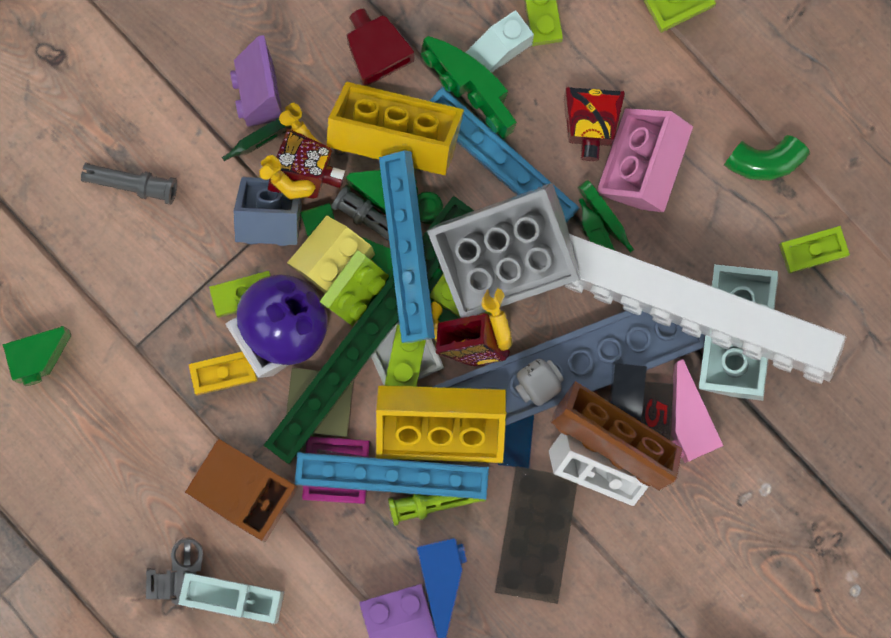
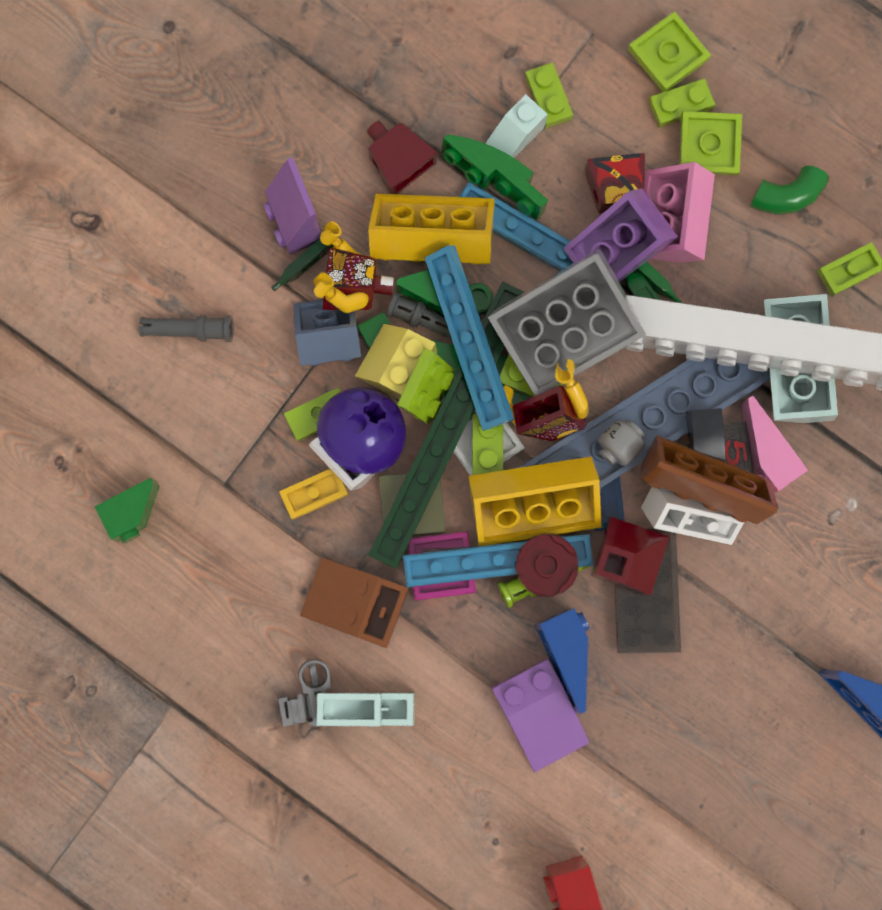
camera: 15 degrees left, 0 degrees up
none -> dark red tile [515,534,579,597]
none -> medium lavender slope [563,188,678,282]
none -> dark red slope [591,516,670,596]
none -> lime plate [648,79,715,128]
none -> lime plate [679,111,742,176]

